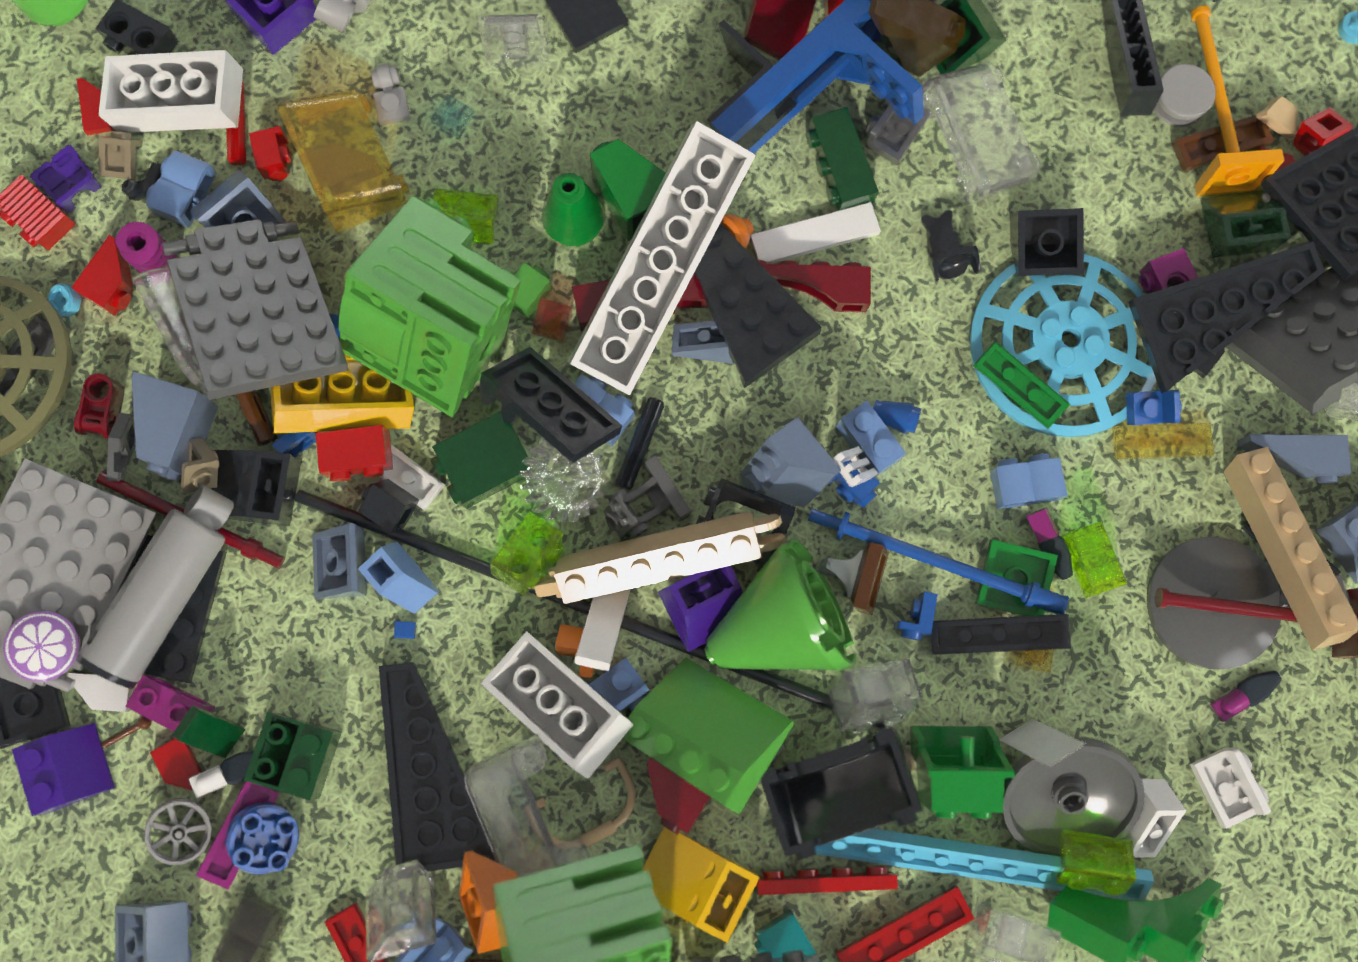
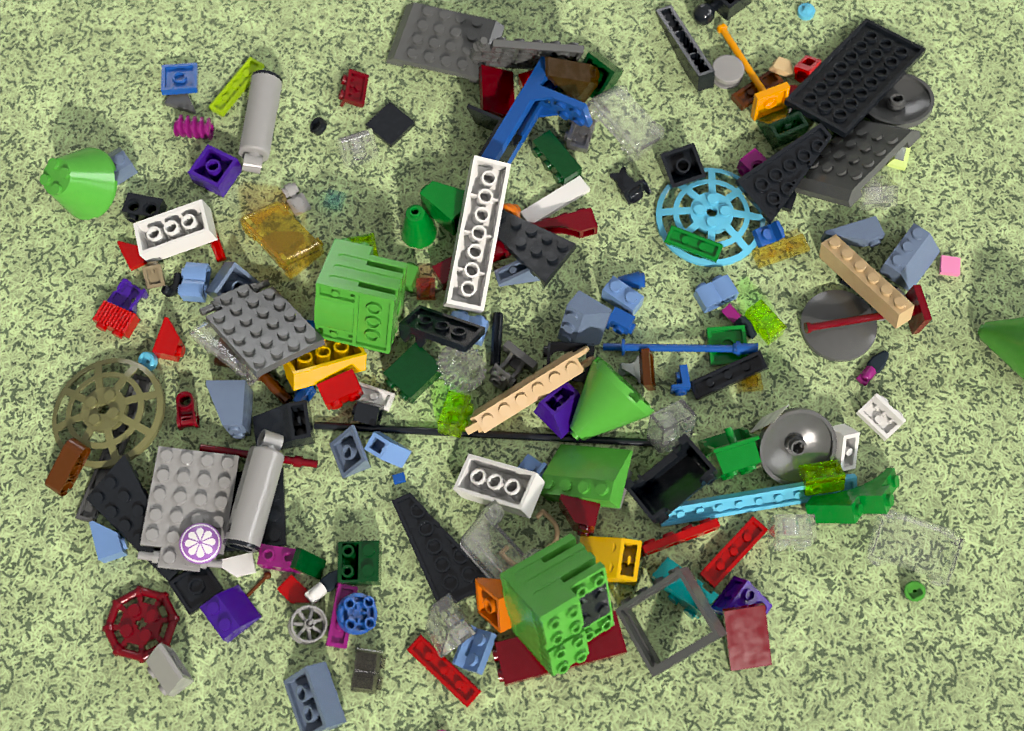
camera: 10 degrees left, 10 degrees down
dark grey tile [107,413,136,482] -> none
magenta piece [115,221,178,282] -> none
dark tan bracket [181,438,219,493] -> none
red brick [249,126,292,181] -> none
orange panel [555,624,594,678] -> none
white tile [575,589,630,672] -> none
white tile [832,446,878,487] -> none

